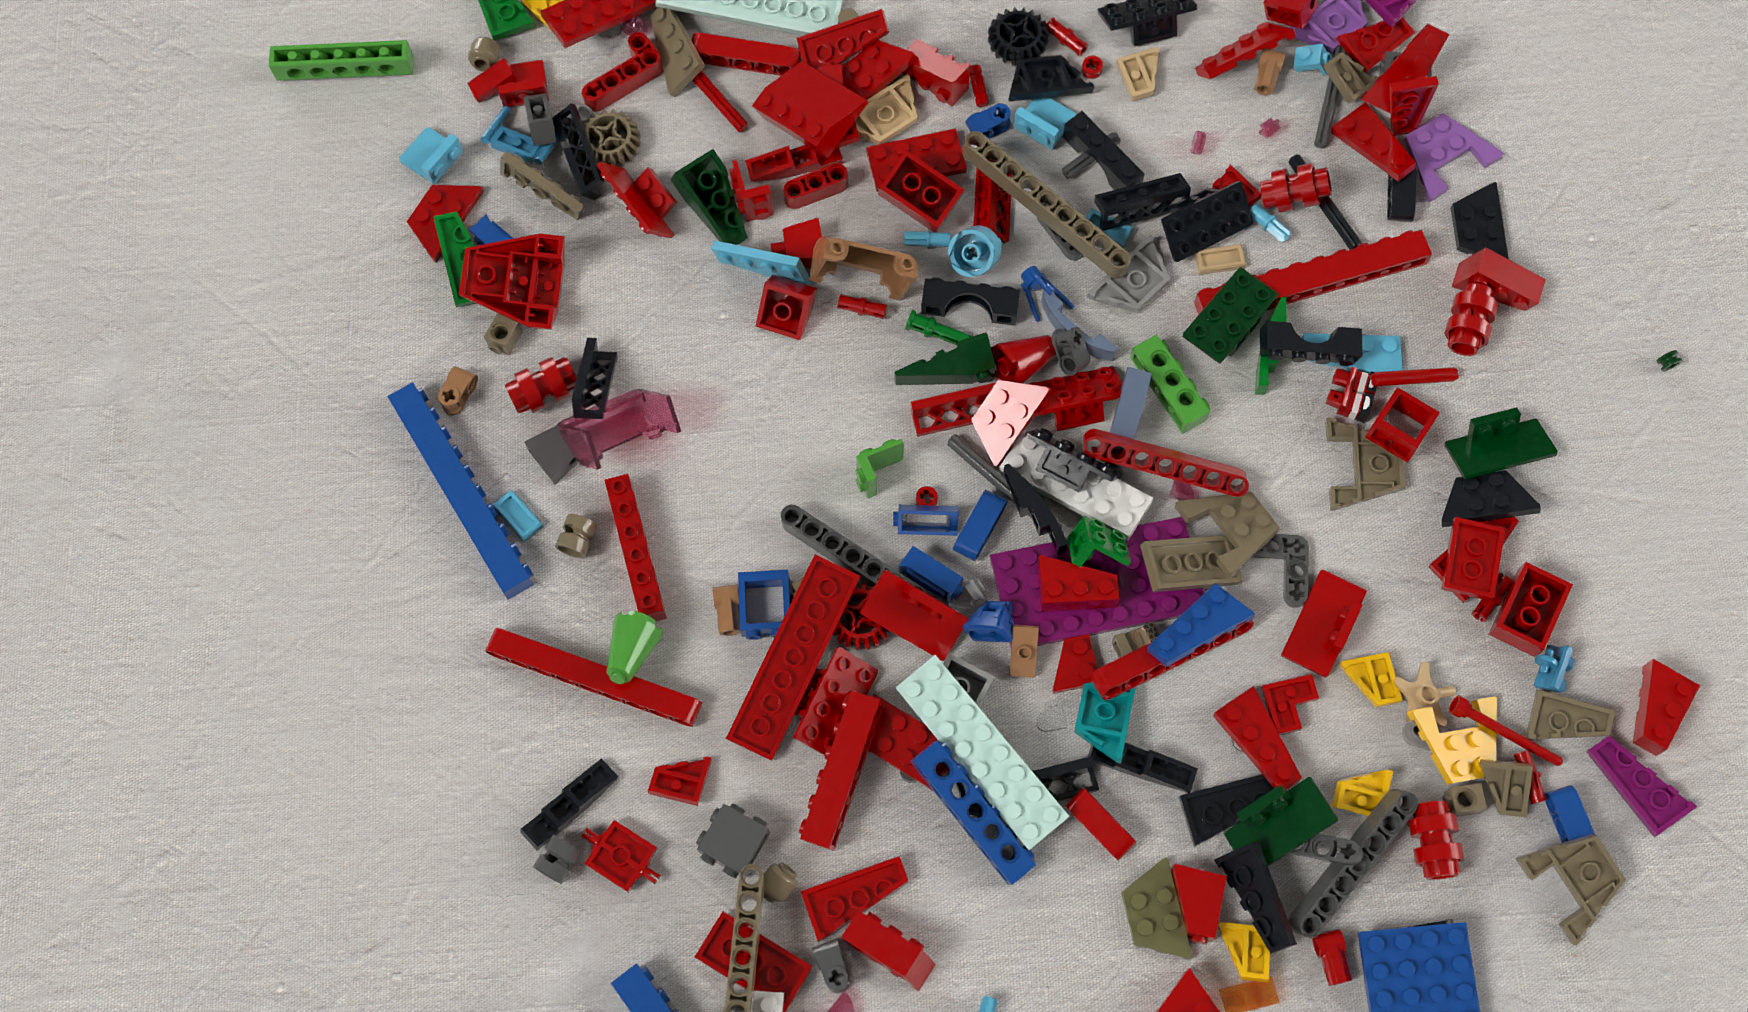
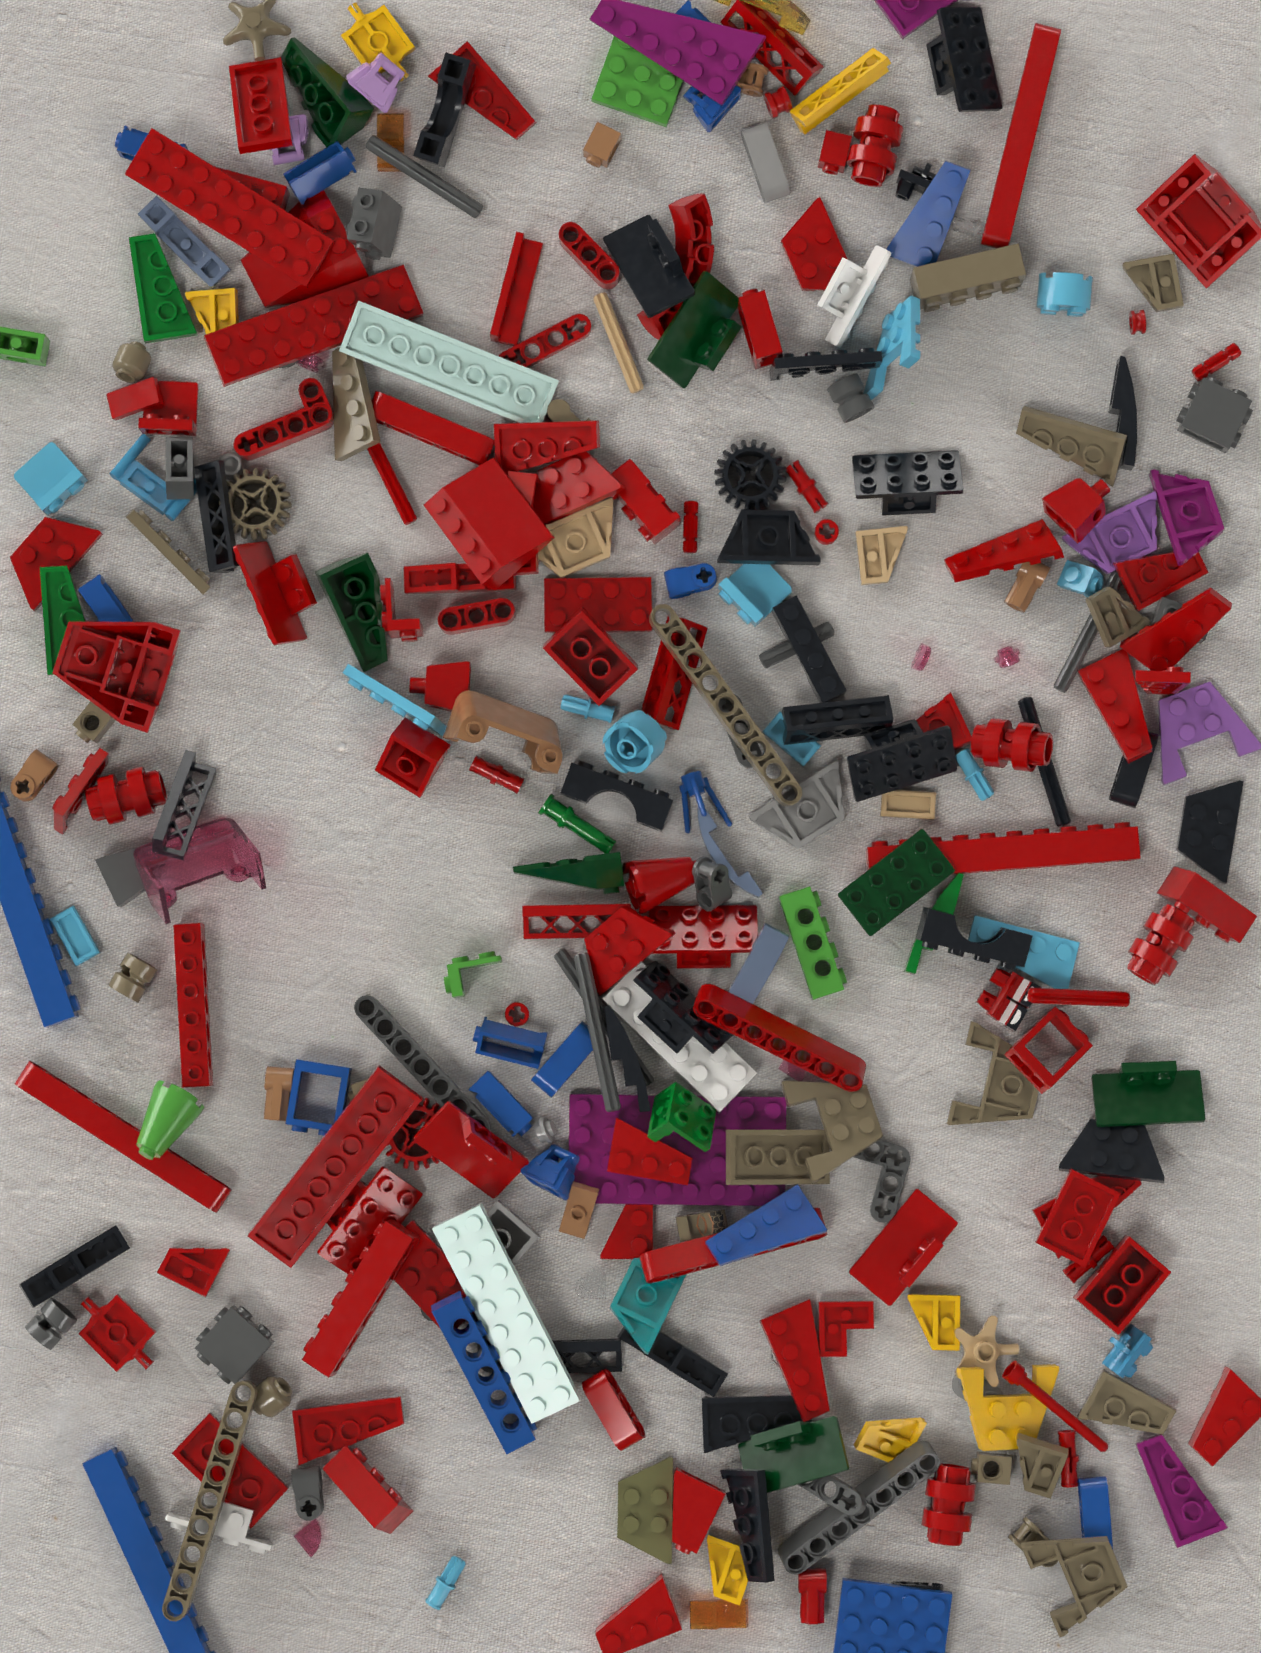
camera: 15 degrees right, 15 degrees up
none -> red wing [52,748,109,835]
none -> dark grey axle [574,953,621,1112]
none -> dark tan piece [1008,1516,1058,1567]

